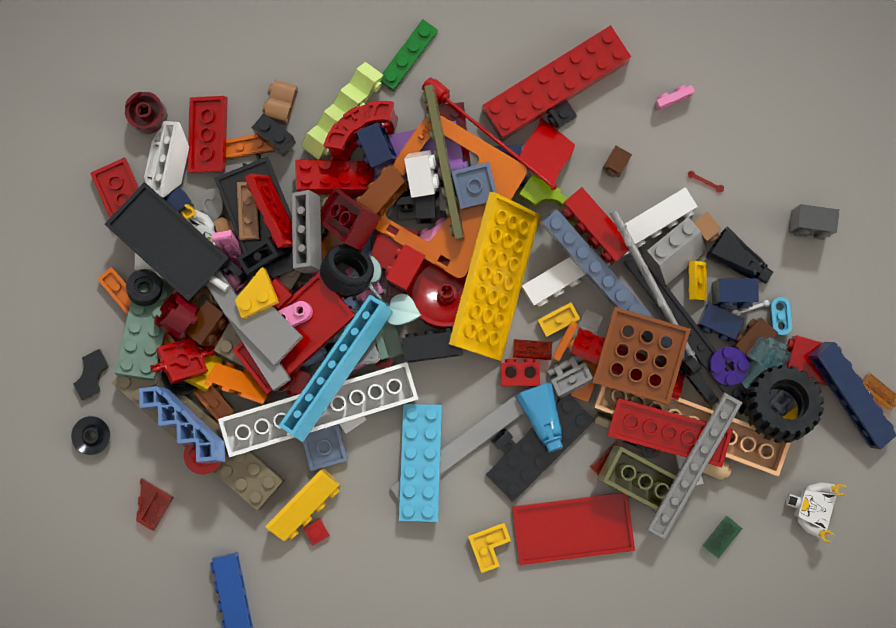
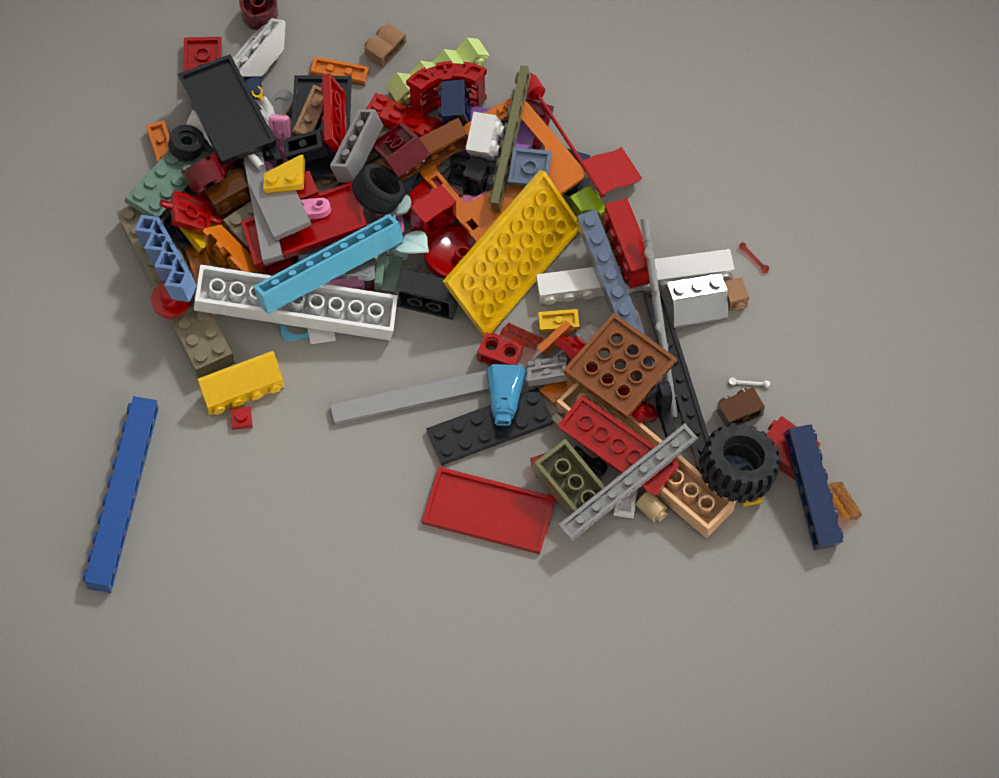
camera: 20 degrees right, 20 degrees down
black dish [71,416,110,455] -> none
black tile [73,349,109,401] -> none
clear red wing [136,478,174,531] -> none
red plate [187,96,228,174] -> none
black brick [251,113,296,157] -> none
sand blue plate [303,424,348,471] -> none
green plate [380,19,438,91] -> none
medium azure plate [399,404,442,522] -> none
yellow plate [468,522,511,573] -> none
red brick [482,25,631,141] -> none
black tile [491,428,516,454] -> none
black bracket [547,100,577,129] -> none
reddish brown brick [603,145,632,177] -> none
bright pink plate [654,85,695,111] -> none
yellow plate [688,261,707,301] -> none
dark blue brick [697,303,744,342] -> none
clear green plate [702,516,743,559] -> none
black piece [706,226,773,284] -> none
dark purple plate [709,347,750,386] -> none
dark blue brick [712,279,759,309] -> none
clear light blue brick [748,336,792,368] -> none
medium azure plate [770,297,792,336] -> none
white torso [786,482,847,543] -> none
dark grey brick [789,204,840,240] -> none

